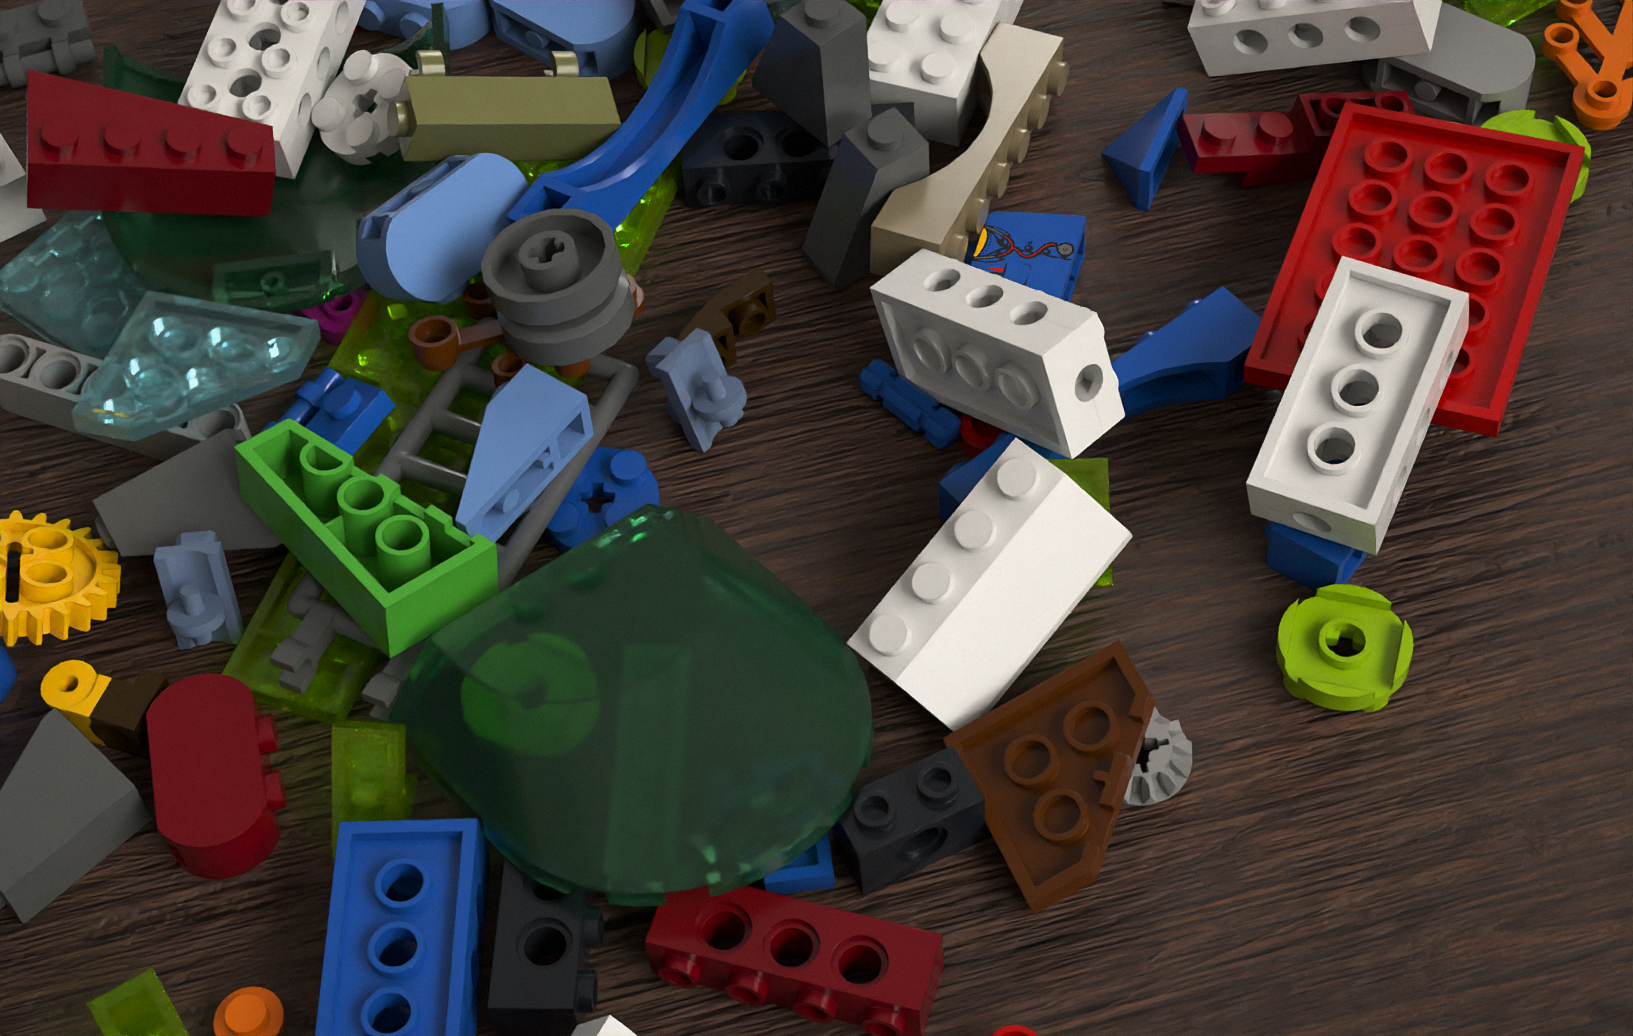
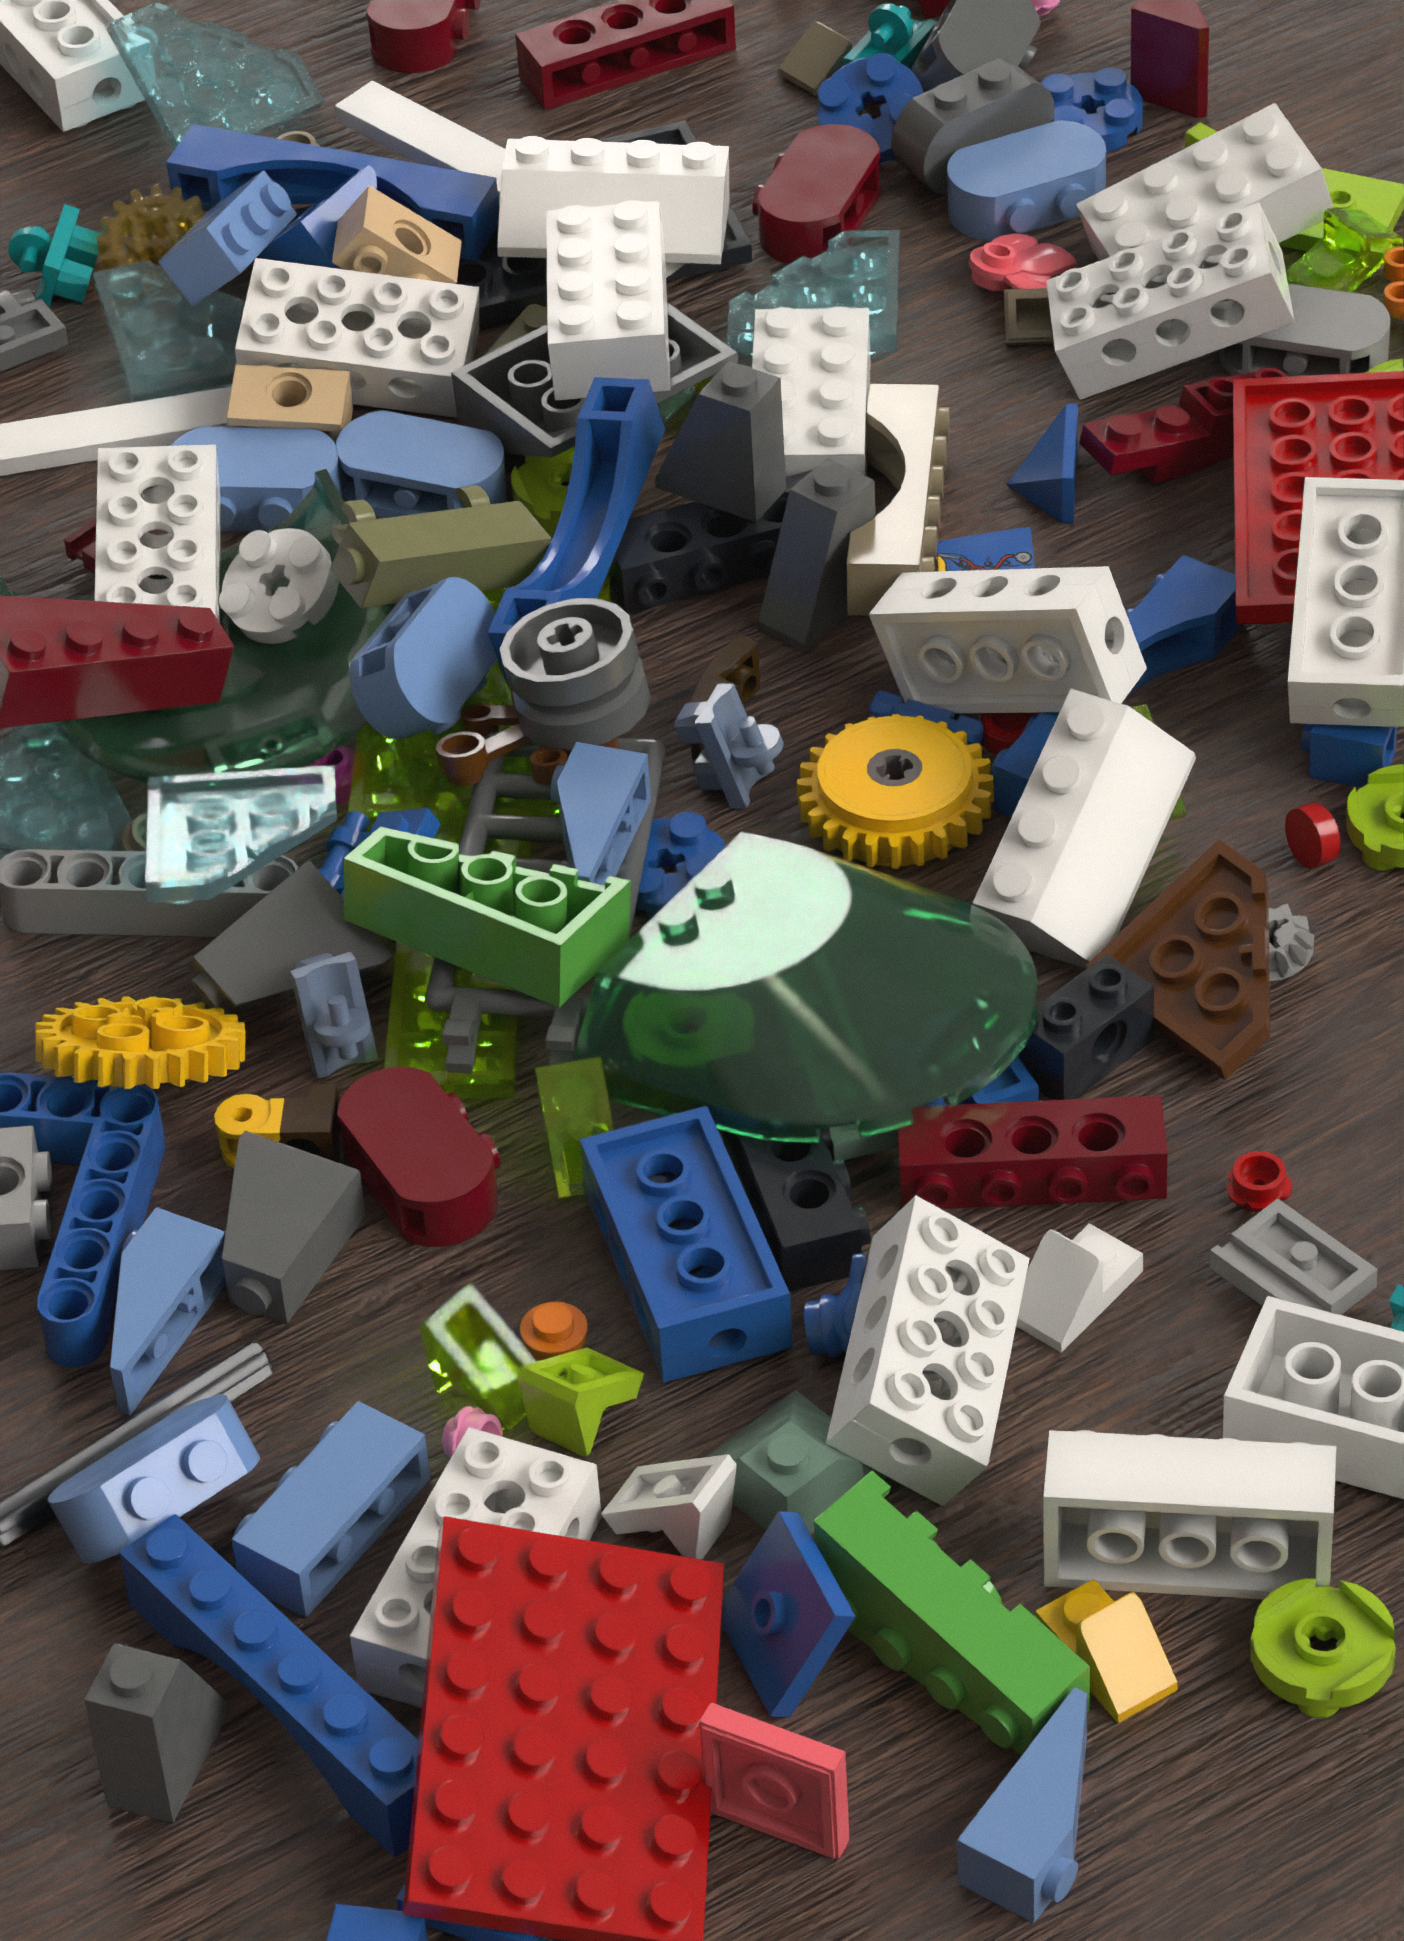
camera: 20 degrees left, 10 degrees down
none -> yellow gear [797,714,994,869]
none -> red tile [1285,802,1340,869]

